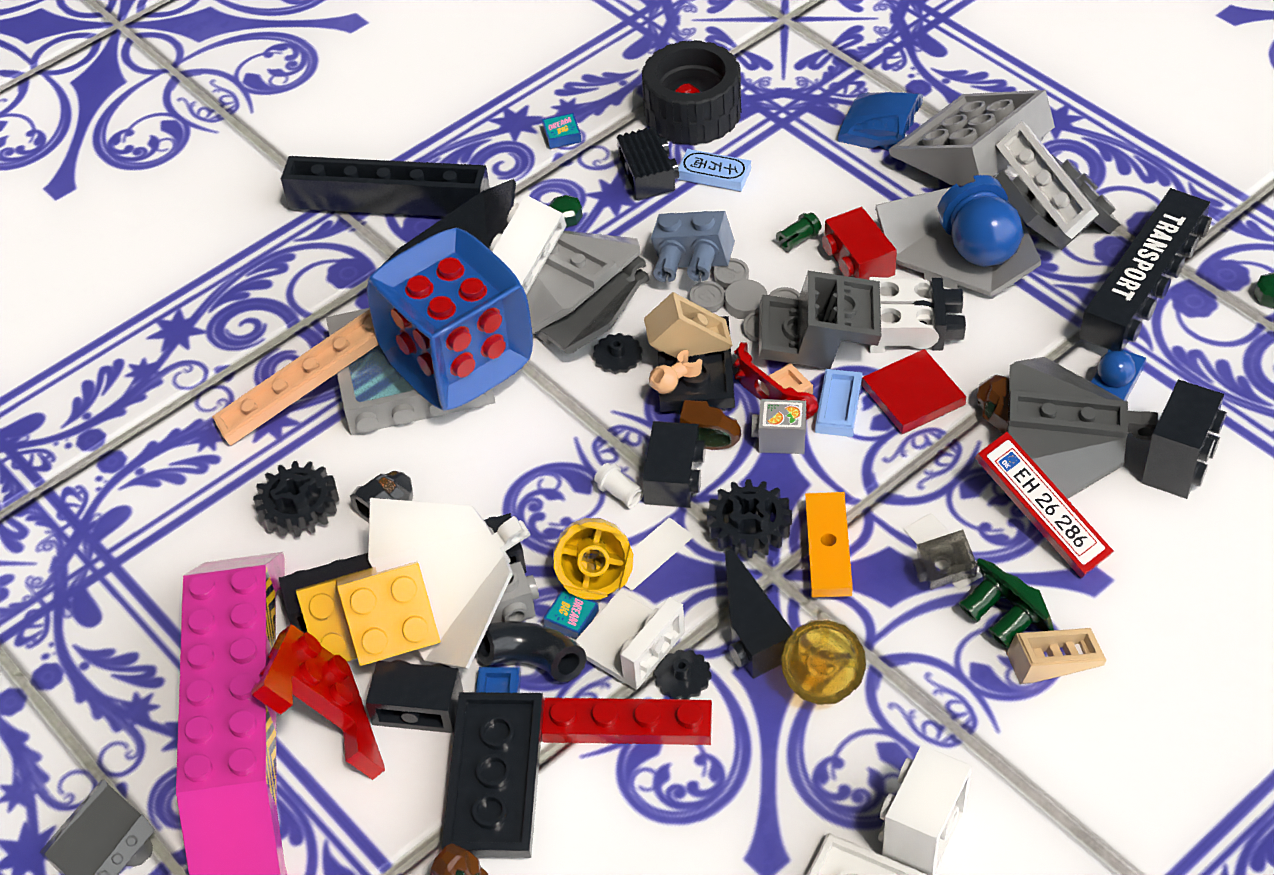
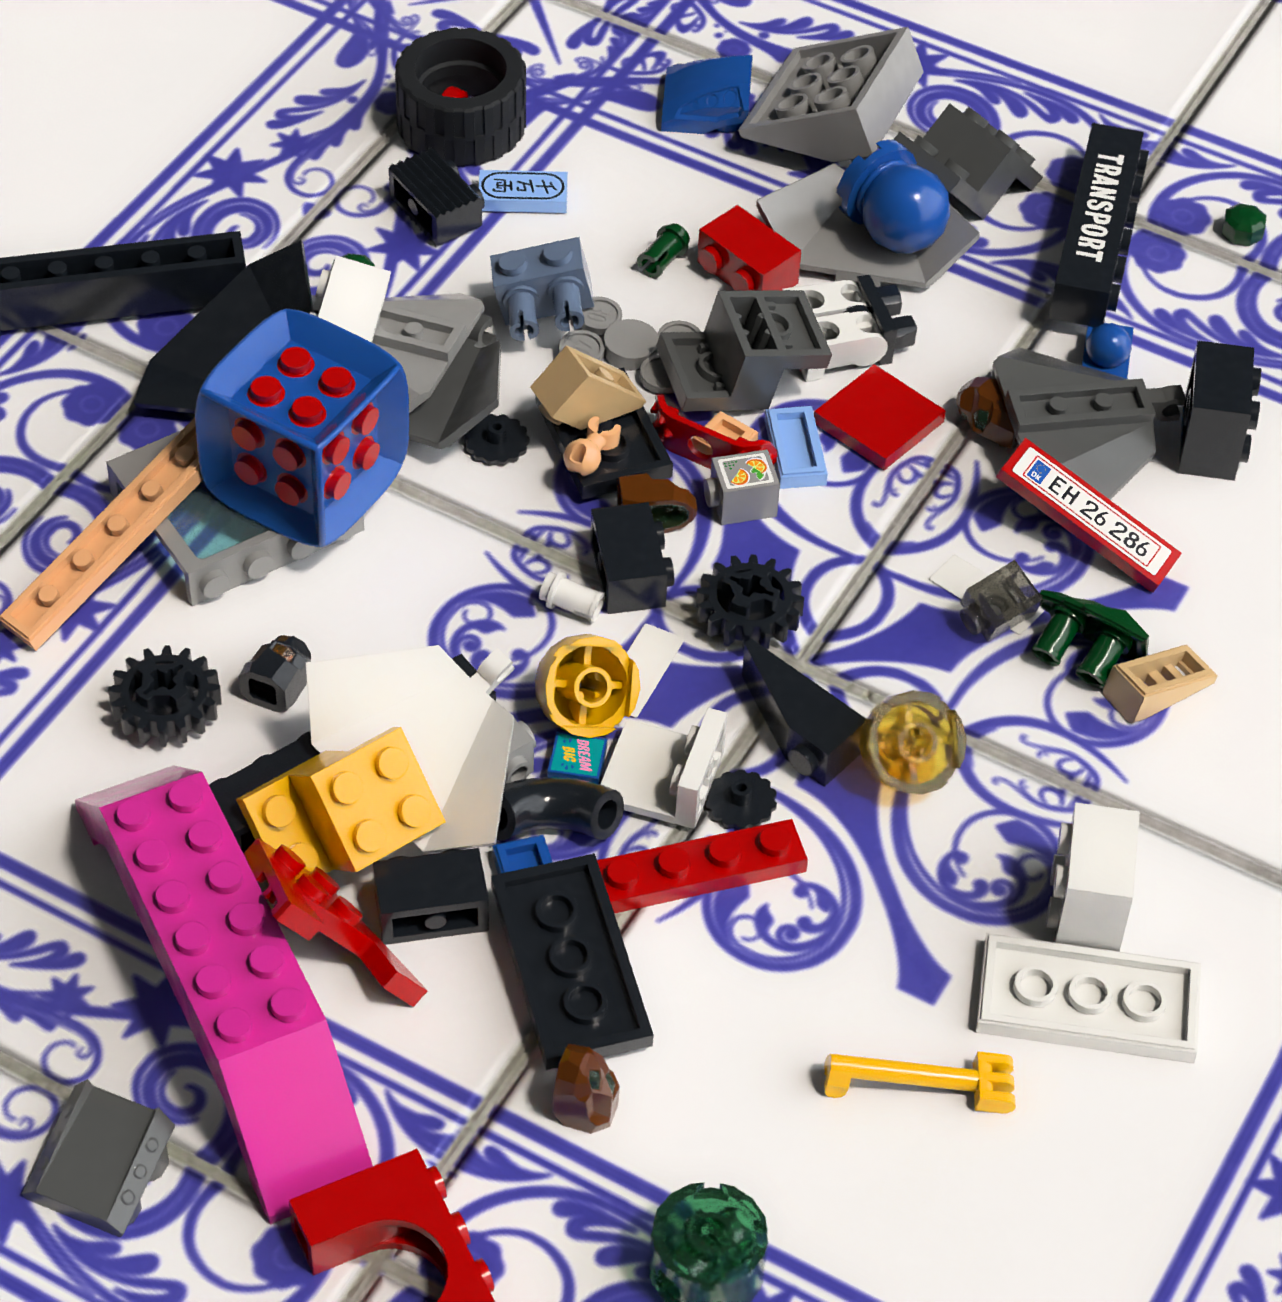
camera: 25 degrees left, 0 degrees up
tile [542,113,582,149] -> none
light orange tile [805,492,853,597] -> none
white plate [996,121,1099,239] -> none

